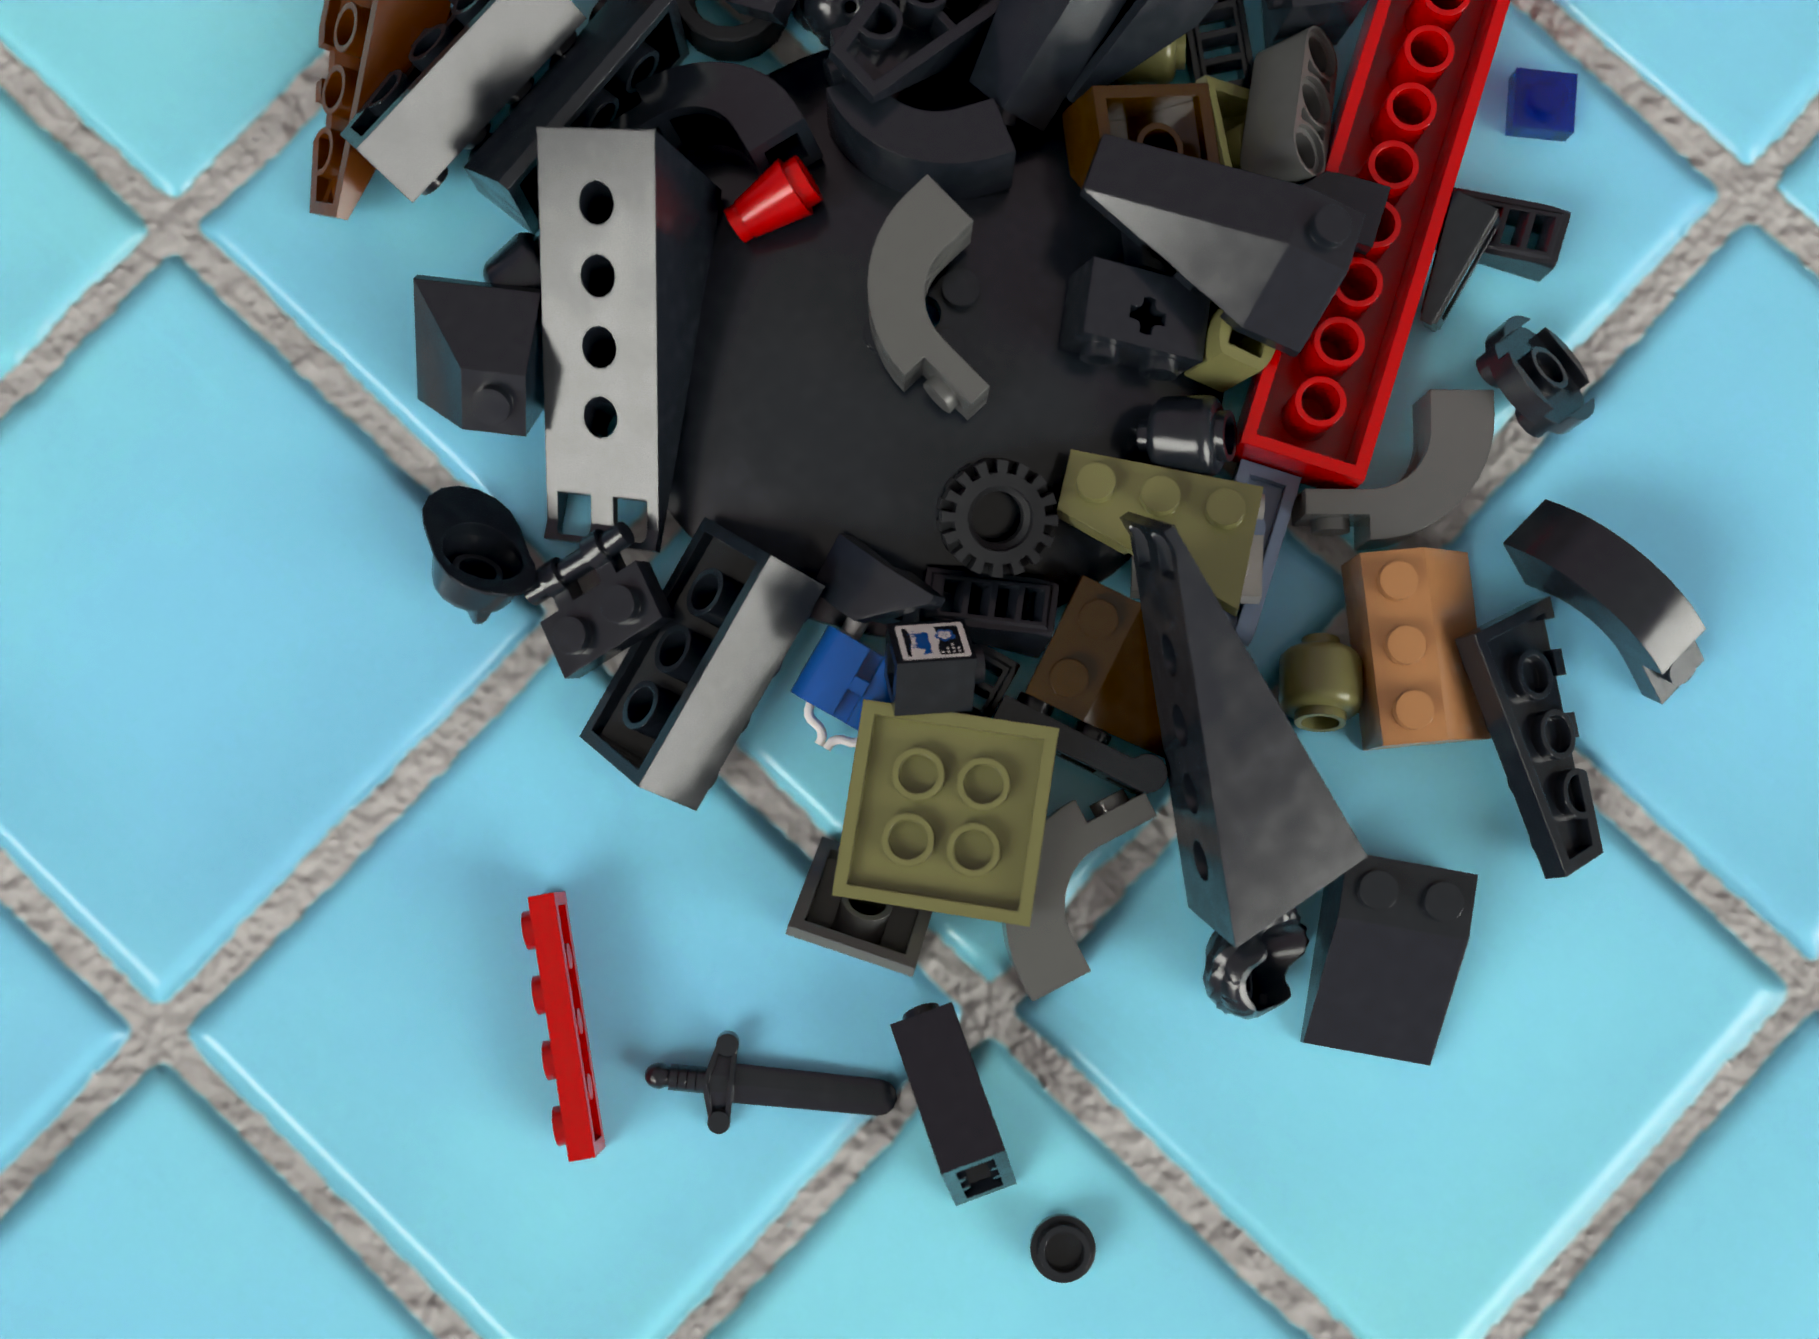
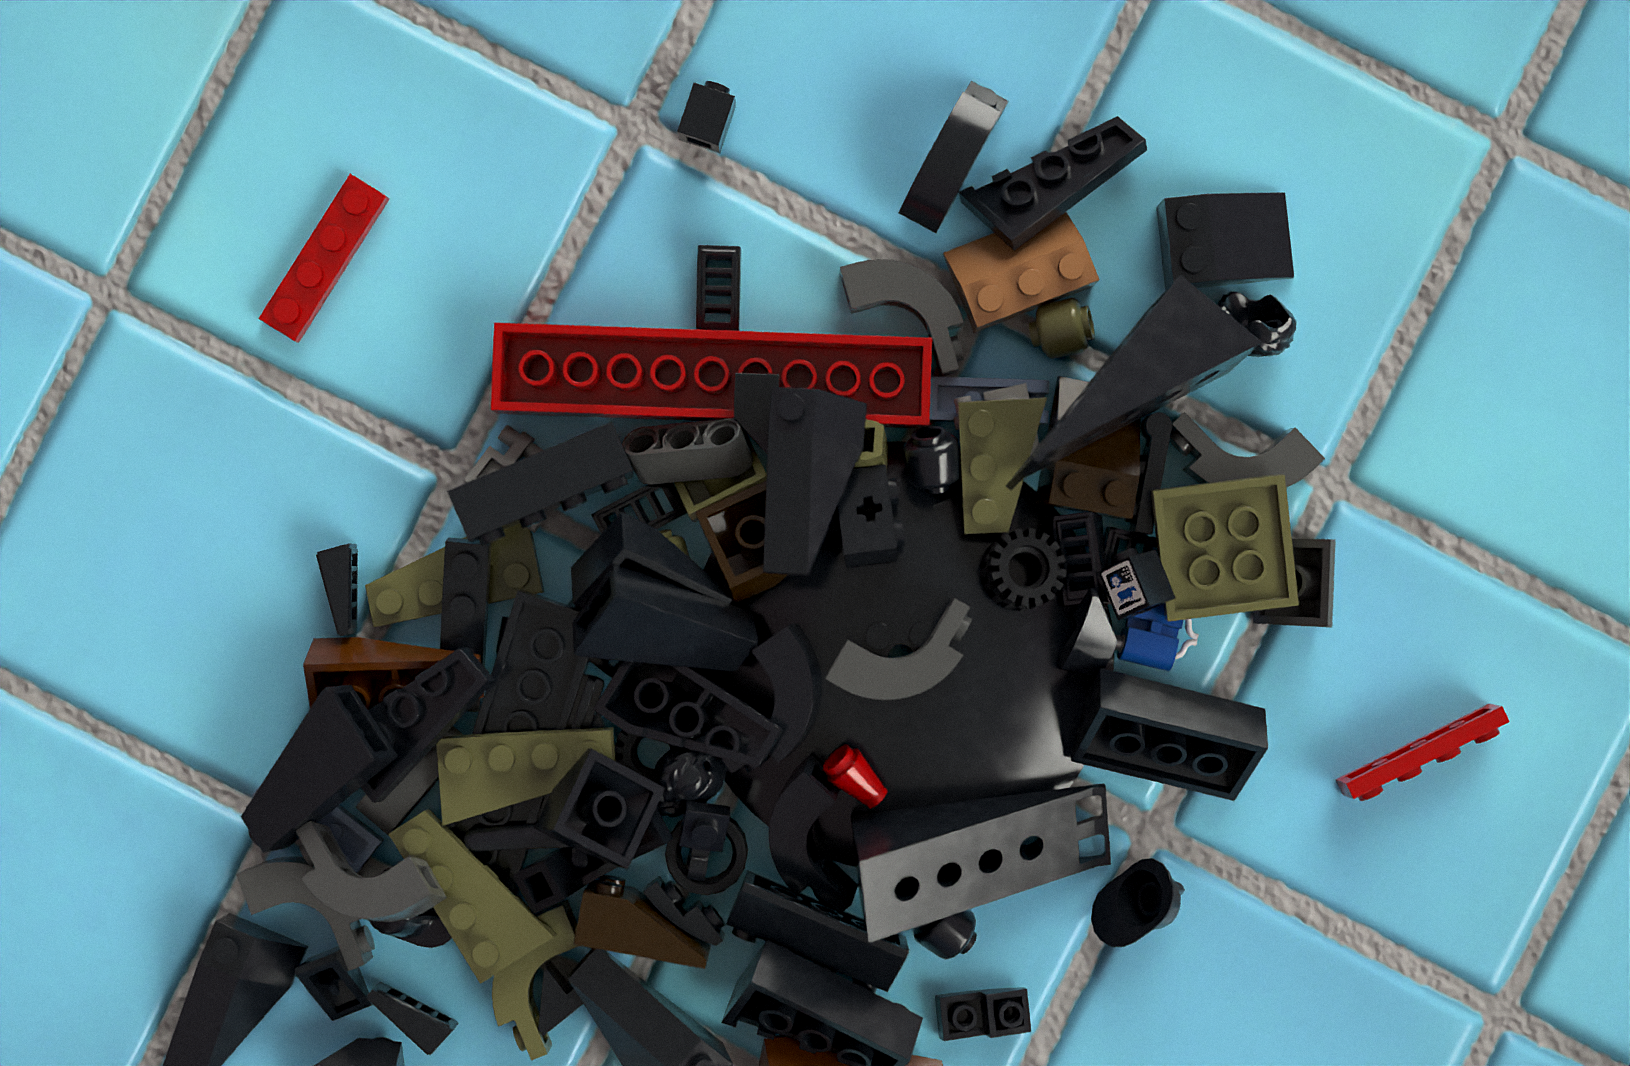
camera: 100 degrees left, 5 degrees up
black slope [413,274,544,436] -> none
black plate [523,522,675,679] -> none
black sword [644,1031,897,1134] -> none
black slope [890,1002,1017,1206] -> none
black plate [1030,1214,1096,1283] -> none
black slope [1420,189,1501,332] -> none
black plate [1476,315,1595,438] -> none
clear blue plate [1505,68,1578,142] -> none
none -> black brick [677,81,736,153]
none -> black slope [935,987,1031,1041]

